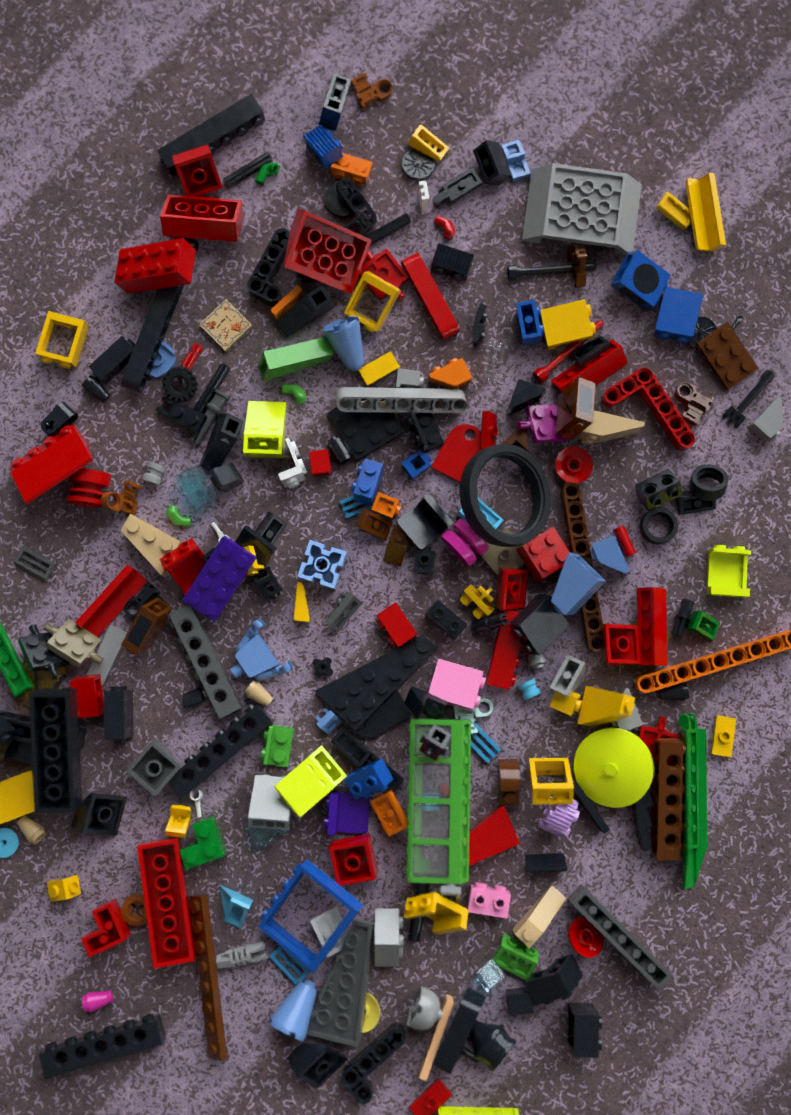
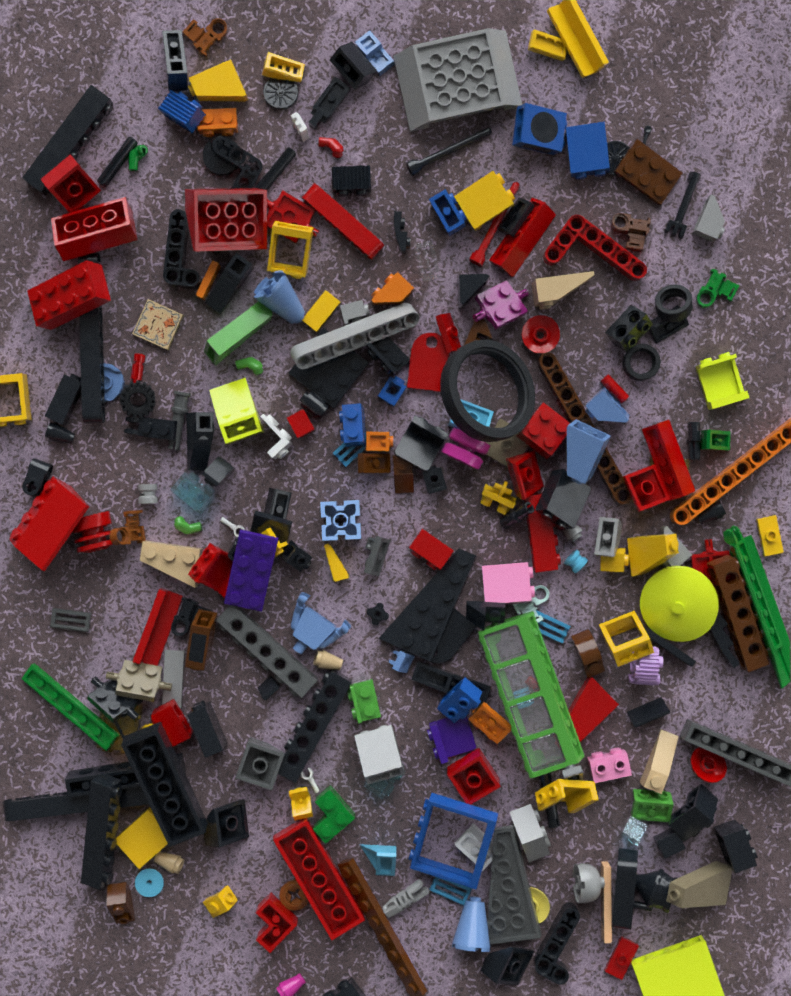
camera: 20 degrees left, 5 degrees up
black axle [194,363,230,414] -> none
neon yellow slope [274,745,347,818] -> none
black brick [419,724,452,761] -> none
black brick [425,600,468,640] -> none
reddish brown brick [555,377,595,440] -> none
reddish brown piece [567,244,587,288] -> none
none -> yellow slope [188,59,248,102]
none -> dark tan slope [666,861,732,908]
none -> green piece [696,269,740,308]

